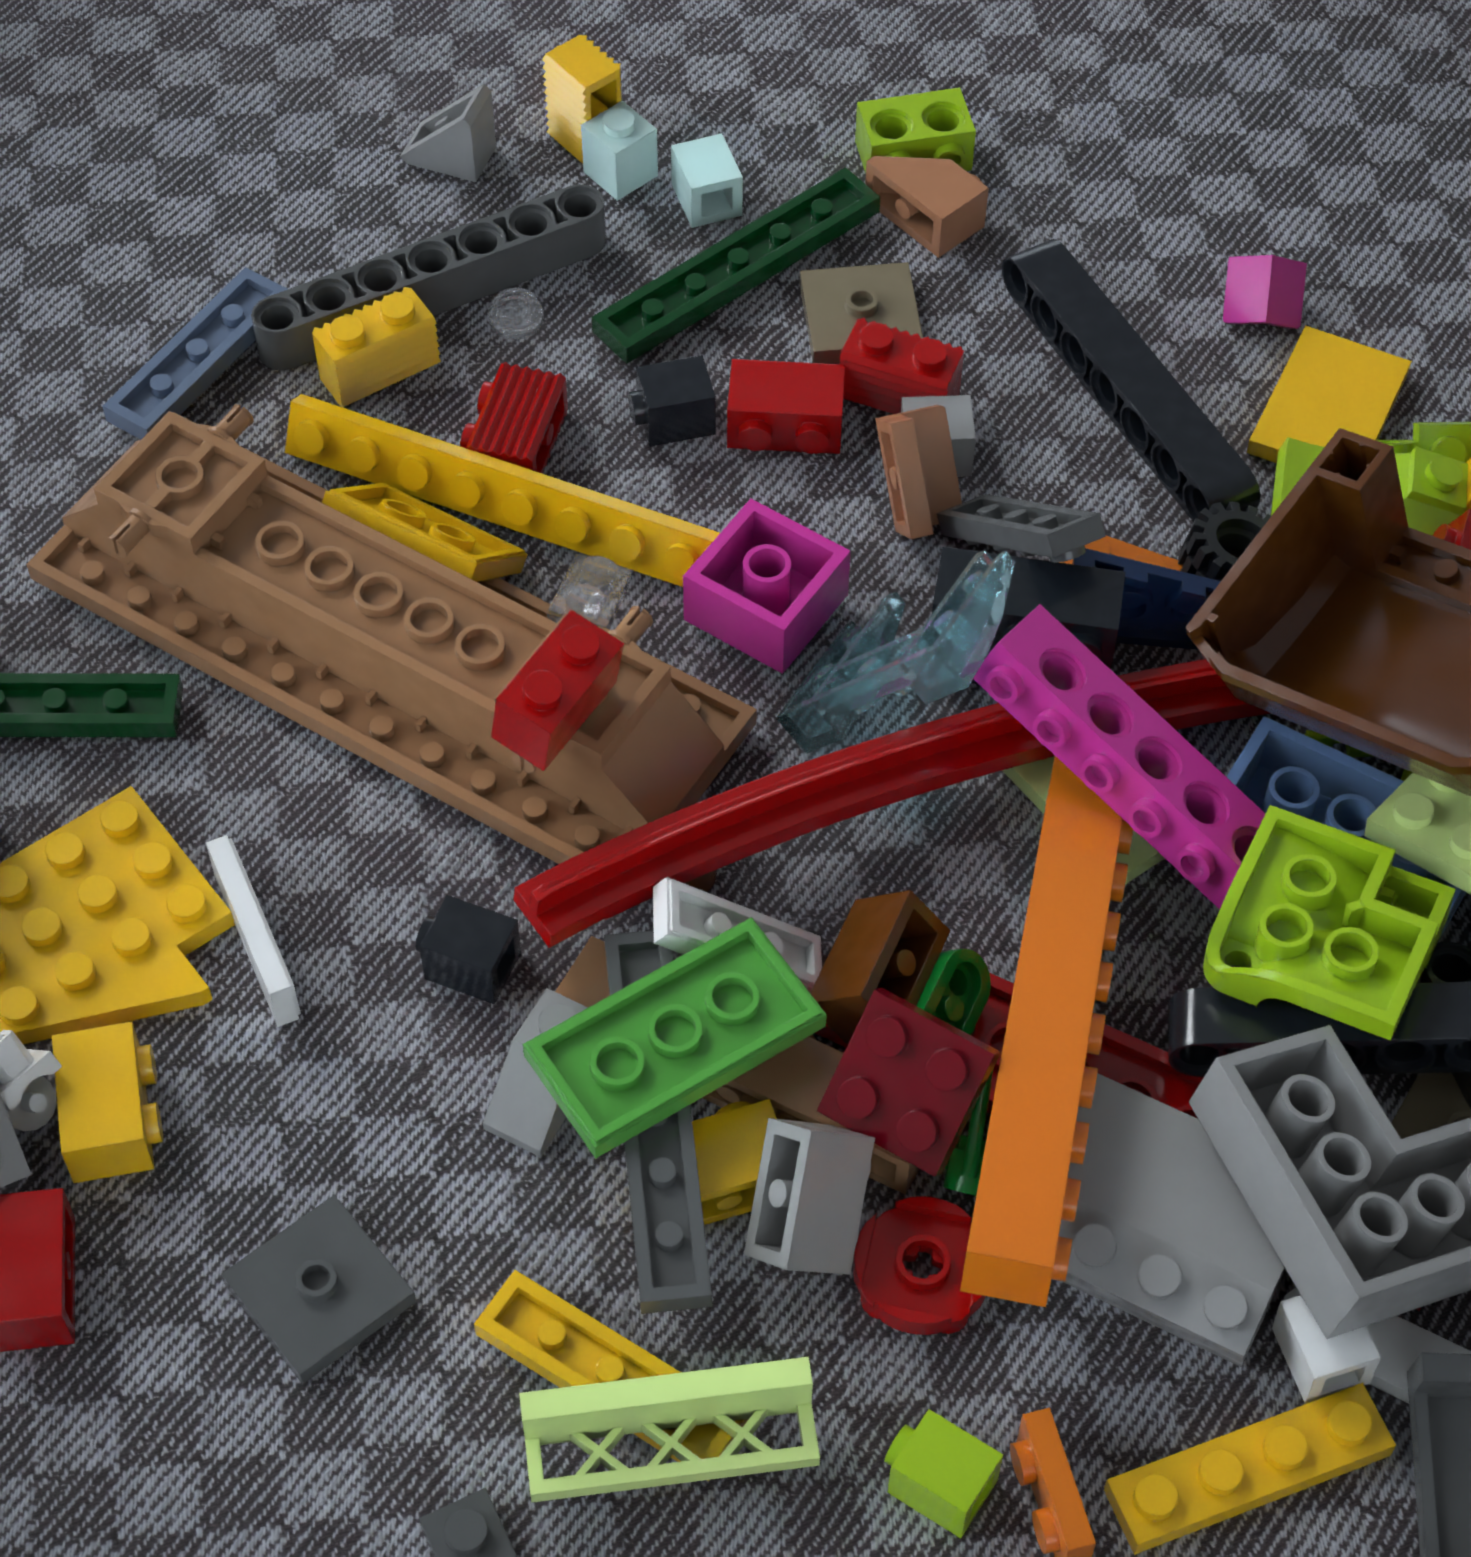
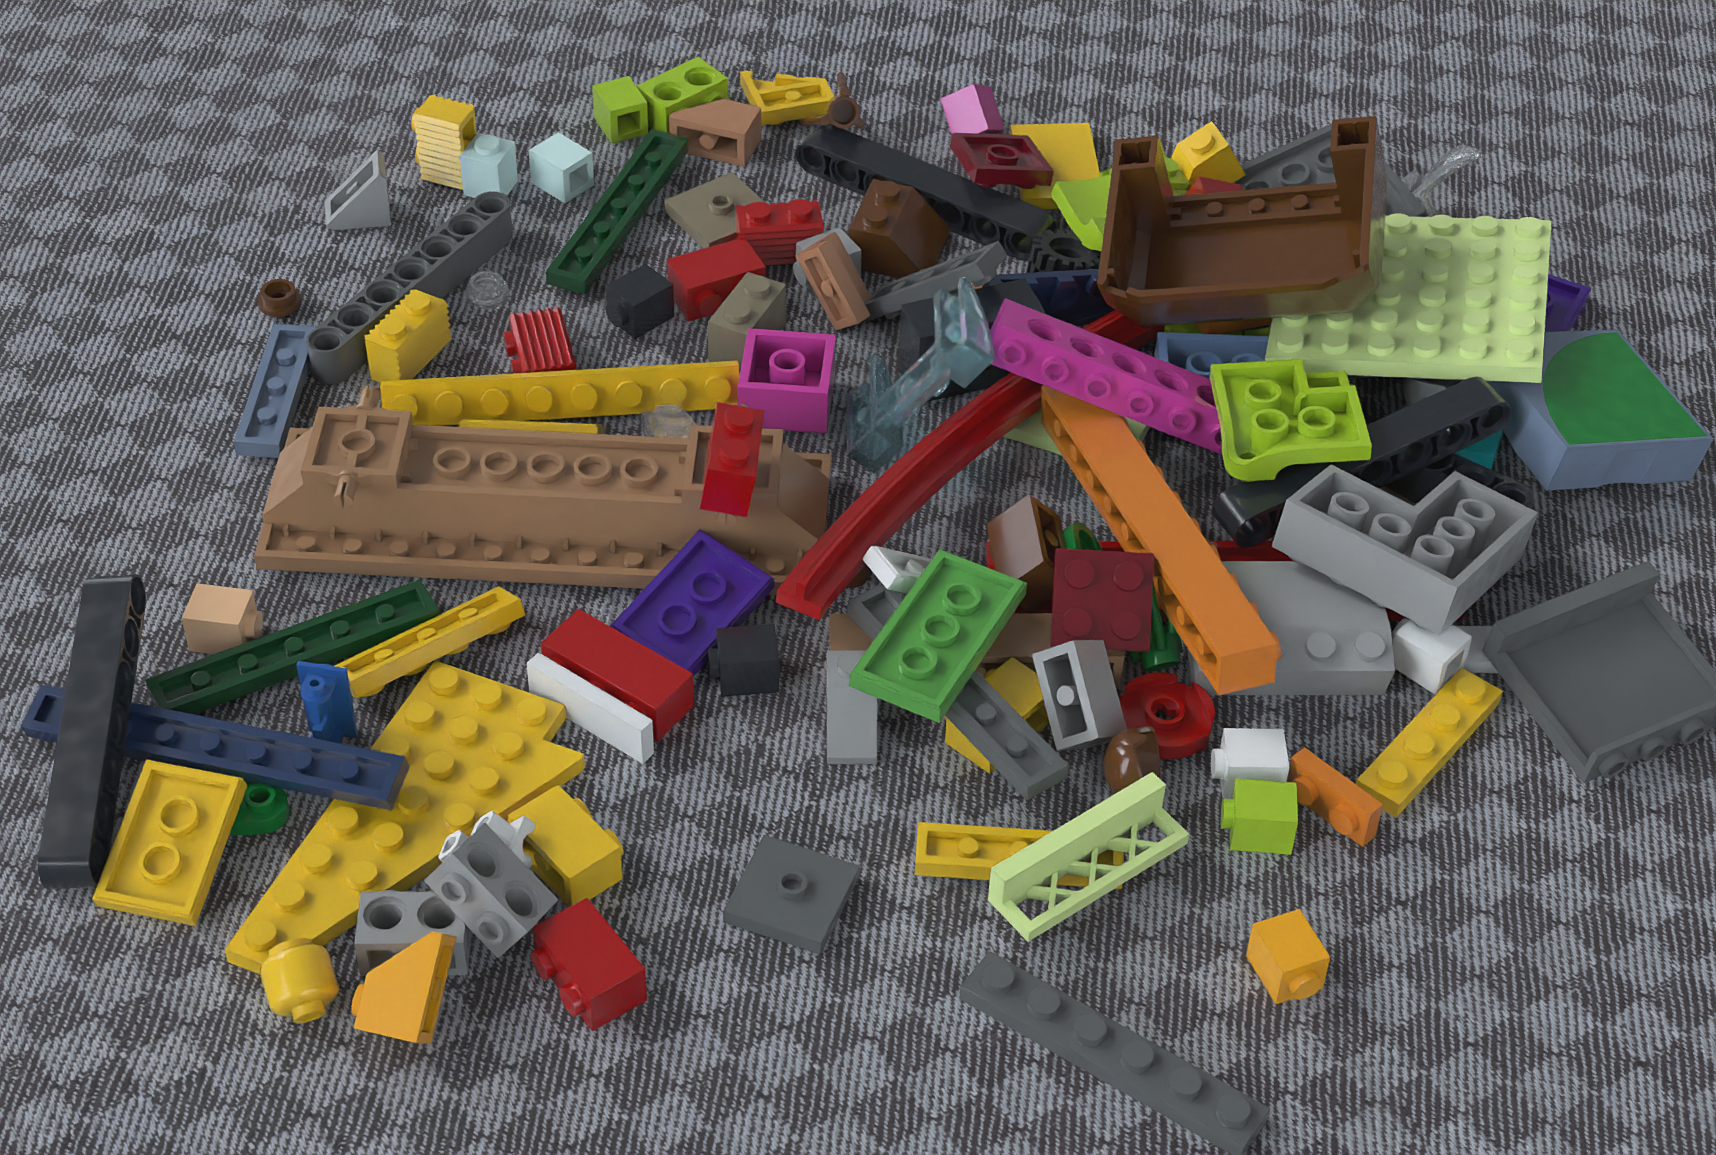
camera: 30 degrees left, 10 degrees down
none -> reddish brown plate [257,279,302,318]
none -> yellow plate [335,586,525,699]
none -> red brick [541,609,694,742]
none -> lime brick [592,76,648,144]
none -> dark purple tile [610,529,775,677]
none -> dark tan brick [708,272,786,372]
none -> yellow wing [740,71,834,125]
none -> reddish brown plant [800,72,869,131]
none -> reddish brown slope [849,179,951,279]
none -> dark red plate [950,132,1054,189]
none -> reddish brown hair [1103,726,1161,794]
none -> white brick [1211,728,1289,799]

